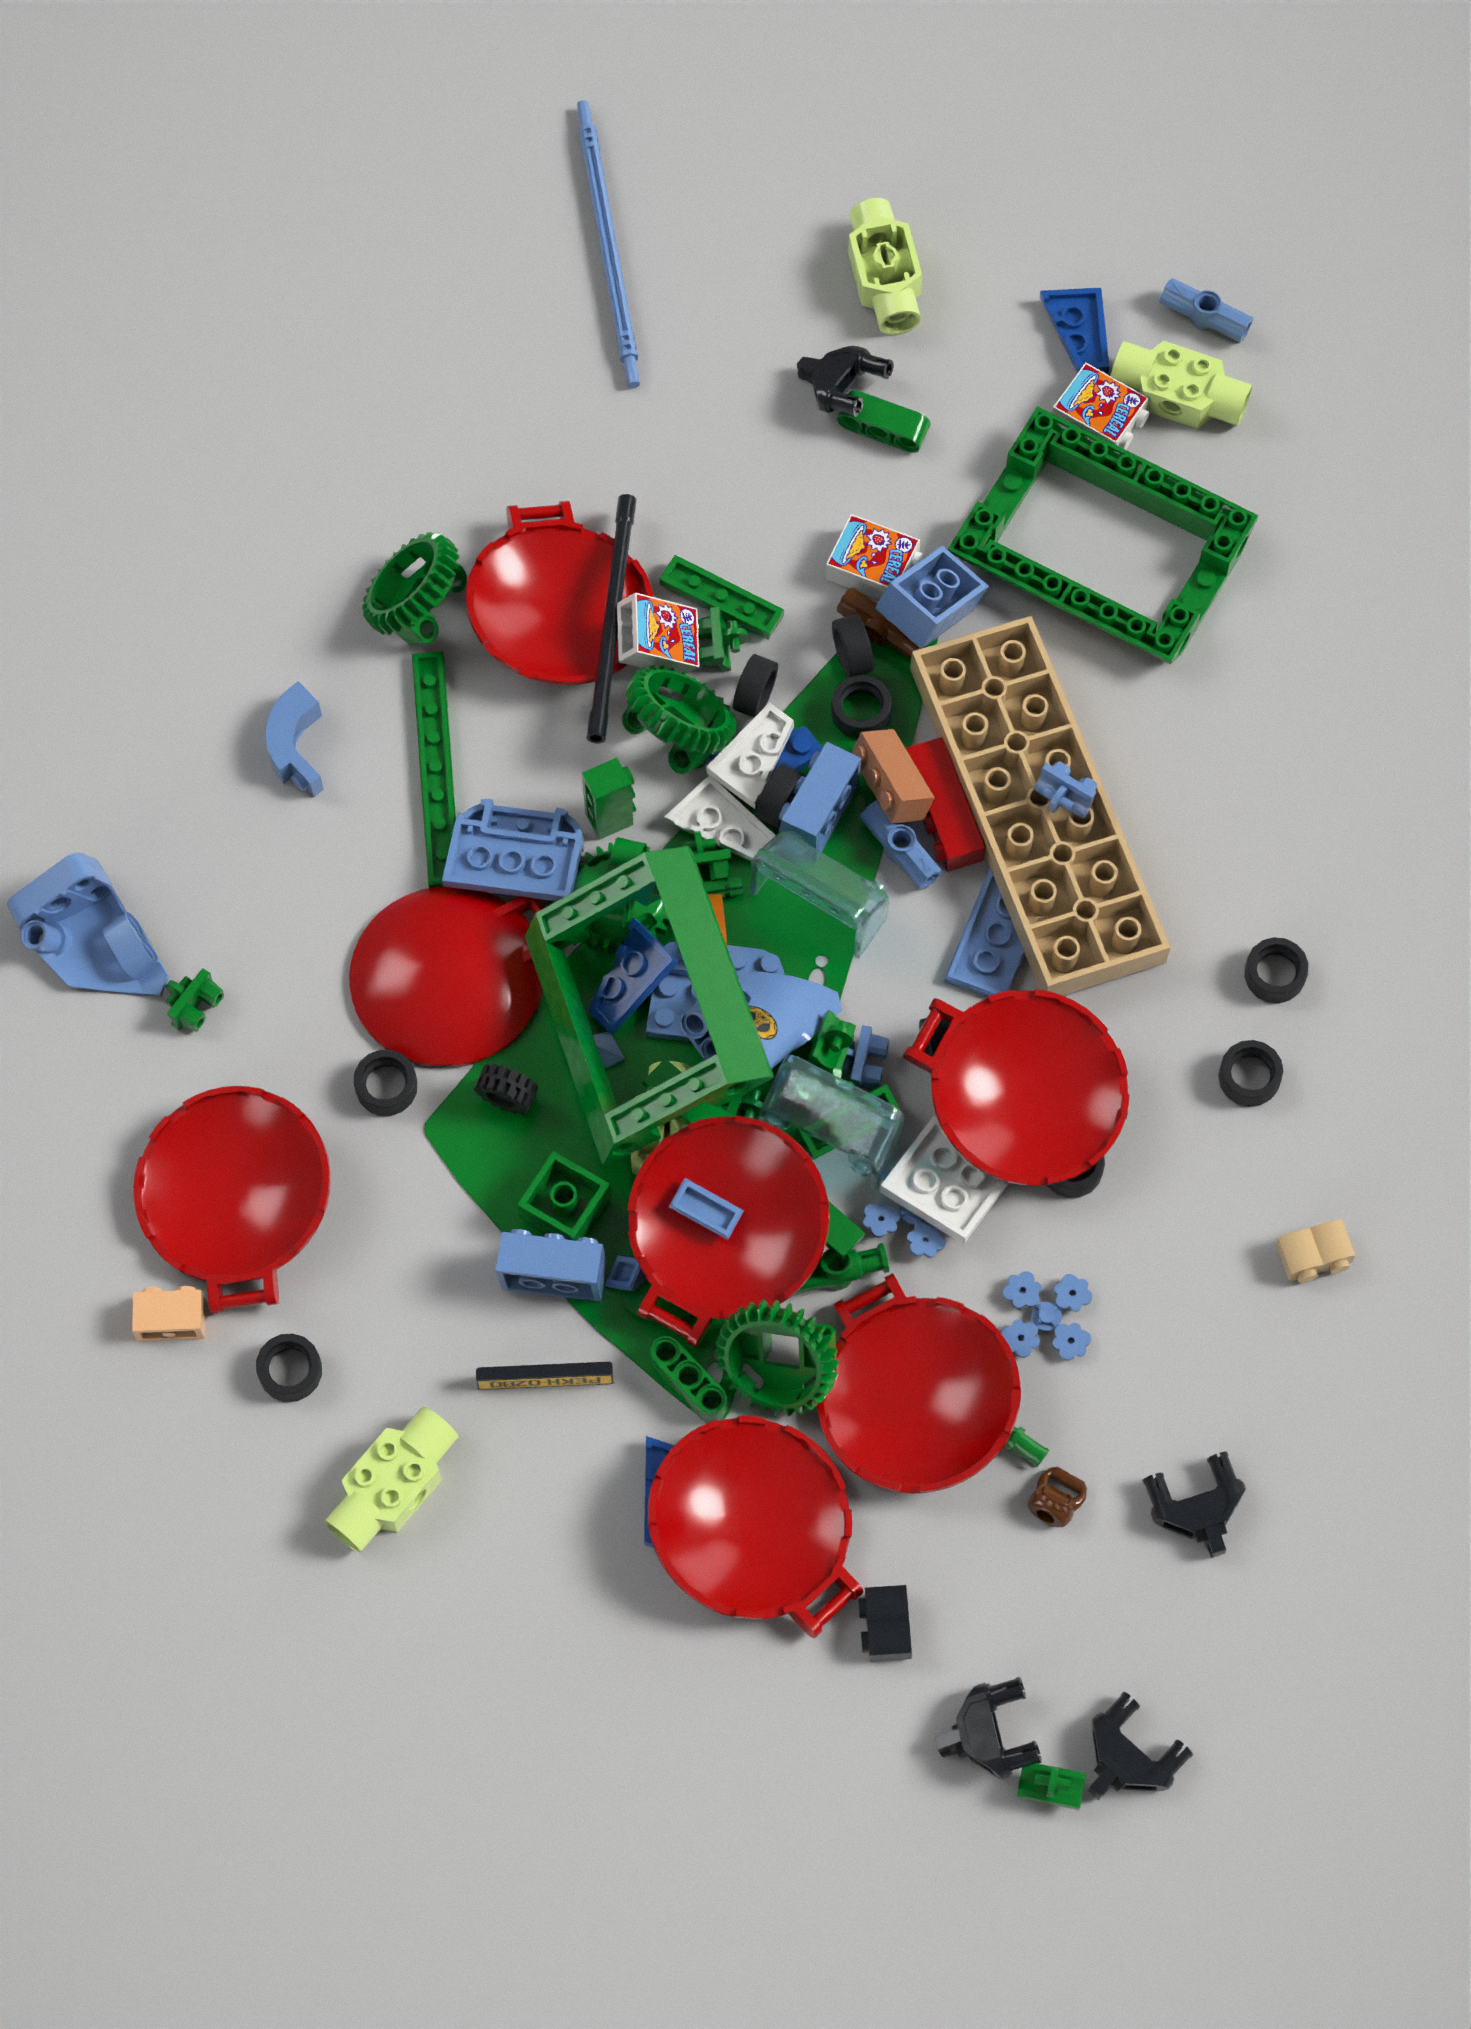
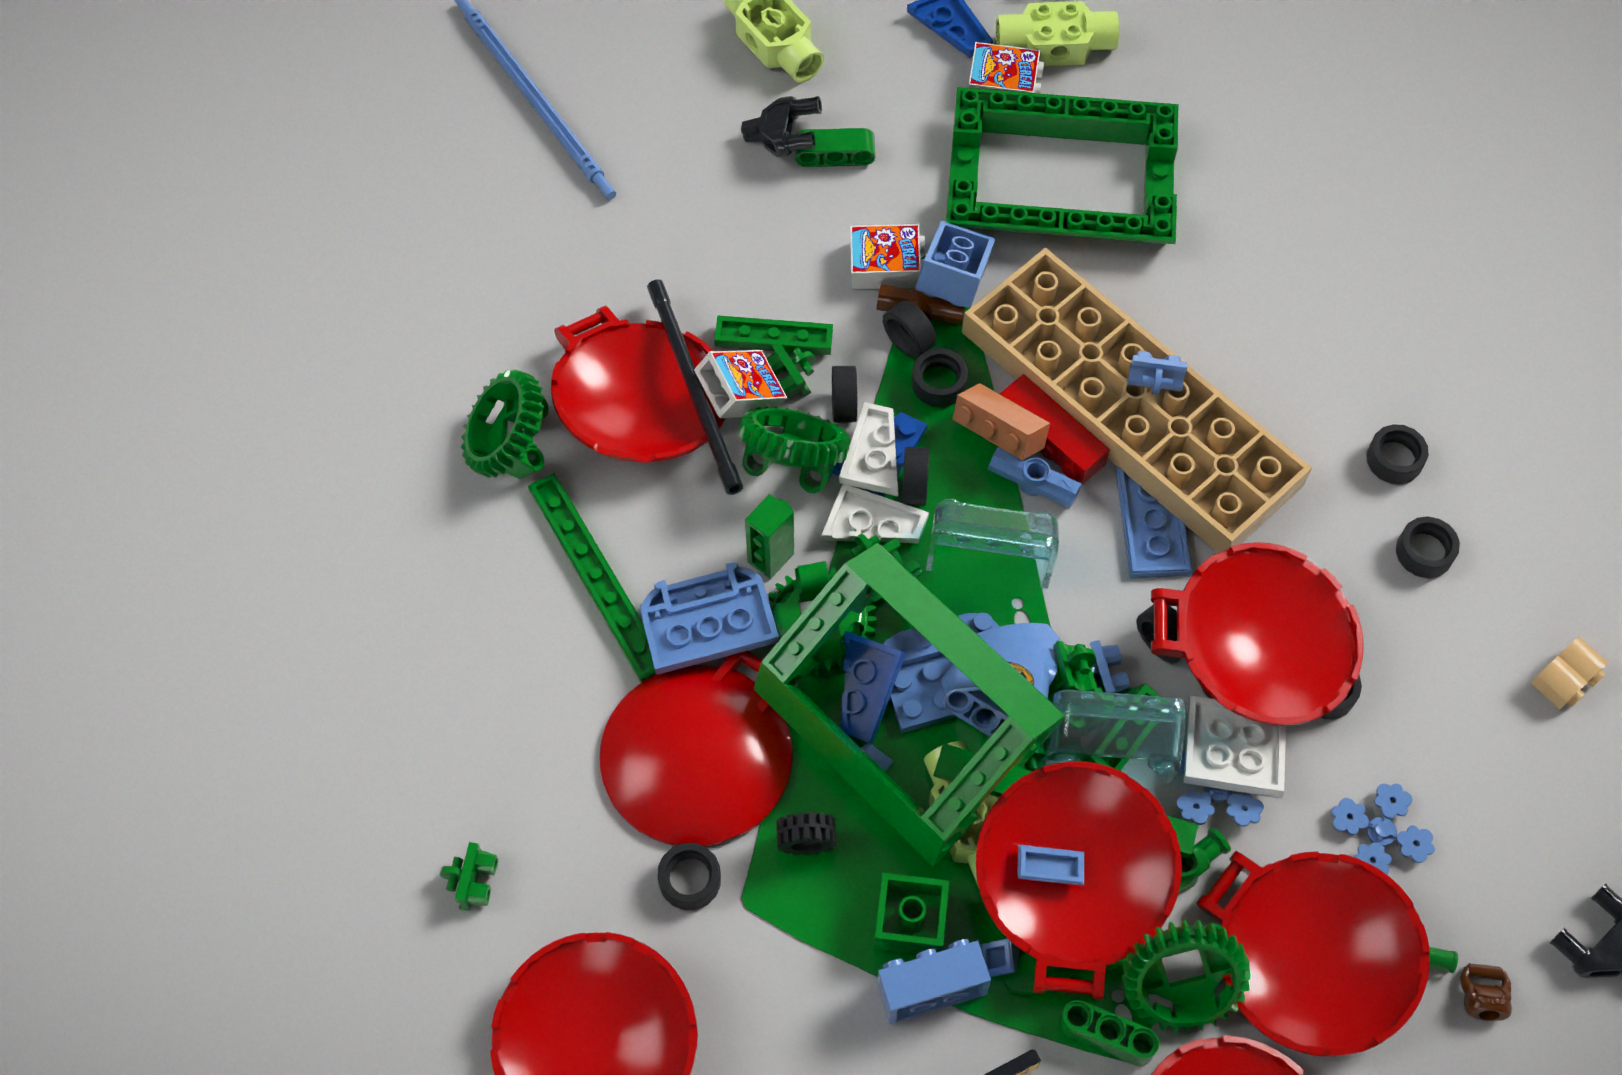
camera: 25 degrees left, 5 degrees down
medium blue panel [7,852,169,996] -> none
medium blue arch [265,681,324,797] -> none
medium blue brick [778,742,861,863] -> none

